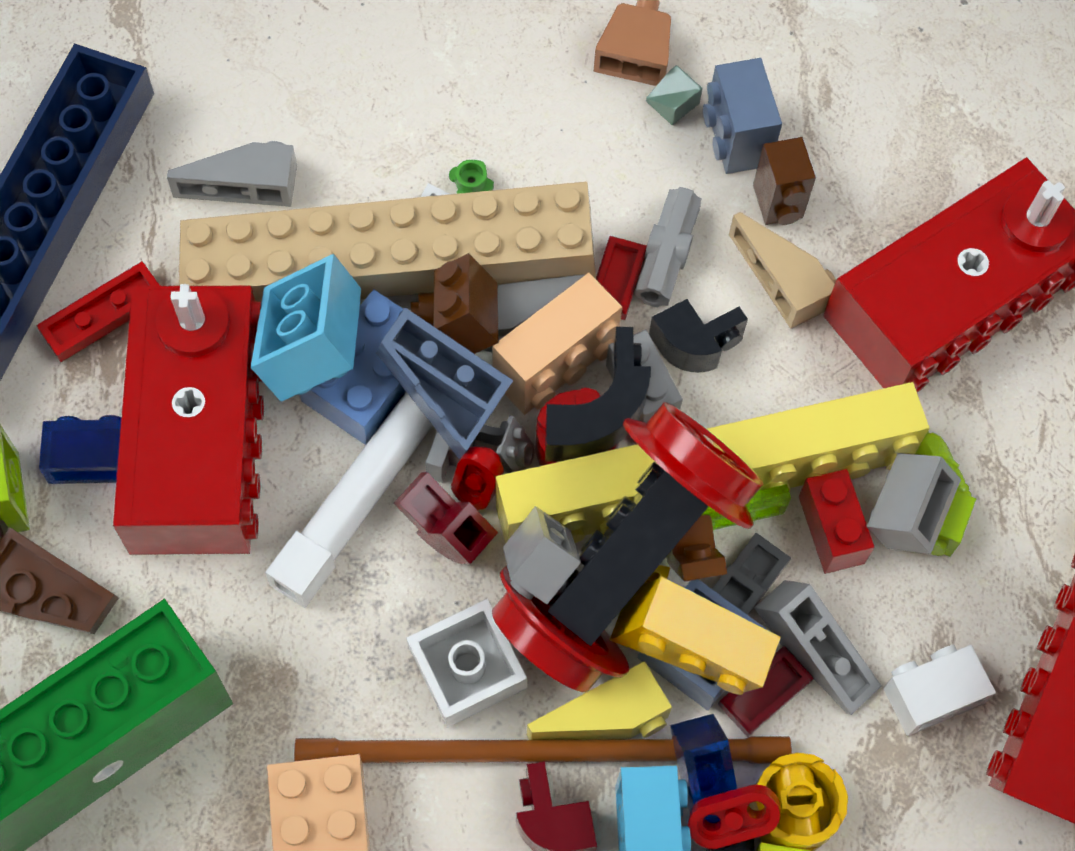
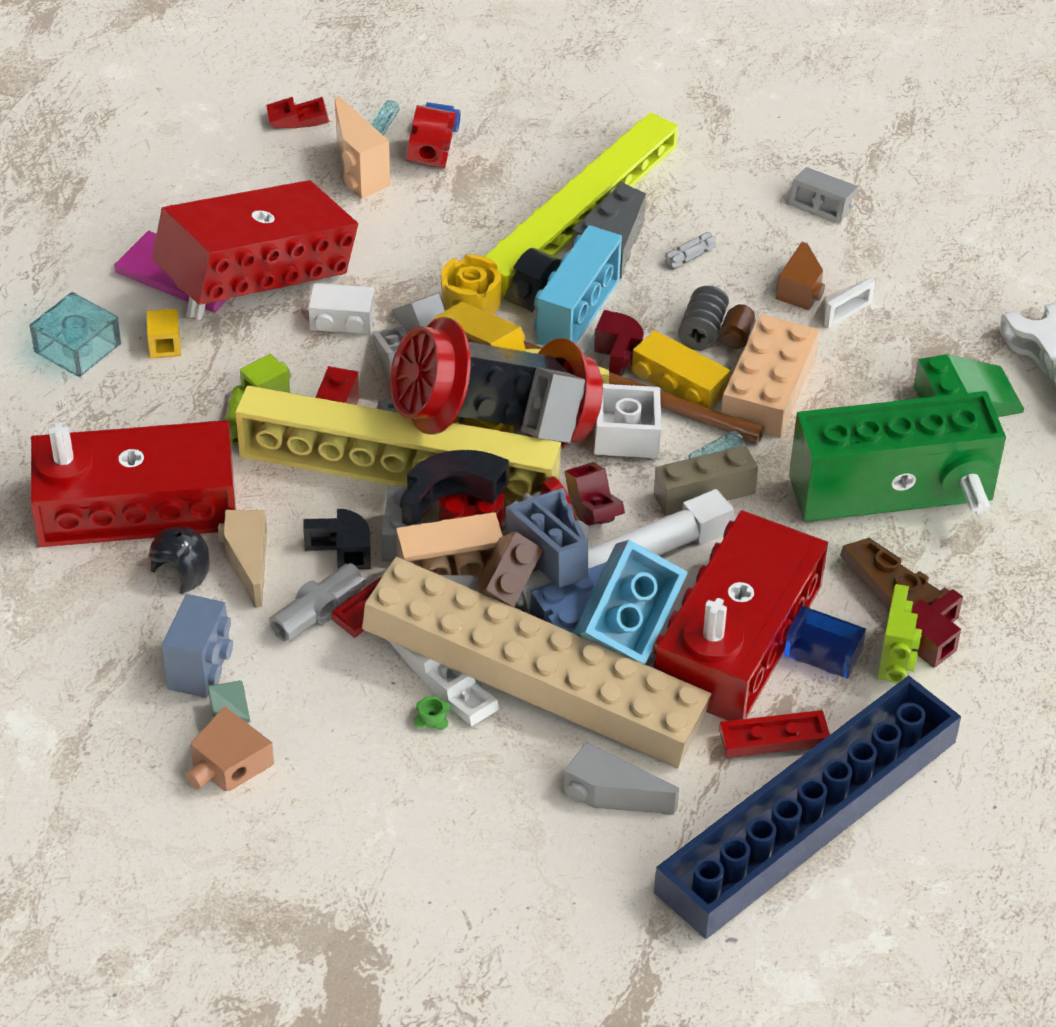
camera: 150 degrees left, 20 degrees down
clear blue brick [670,714,737,823] -> none
red plate [688,784,780,849] -> none
reddish brown brick [753,137,816,225] -> none
light grey brick [867,453,961,554] -> none
none -> black piece [148,526,210,594]
none -> light grey slope [392,293,445,332]
none -> yellow brick [632,330,731,409]
none -> dark tan brick [654,445,758,516]
none -> clear light blue axle [688,431,744,459]

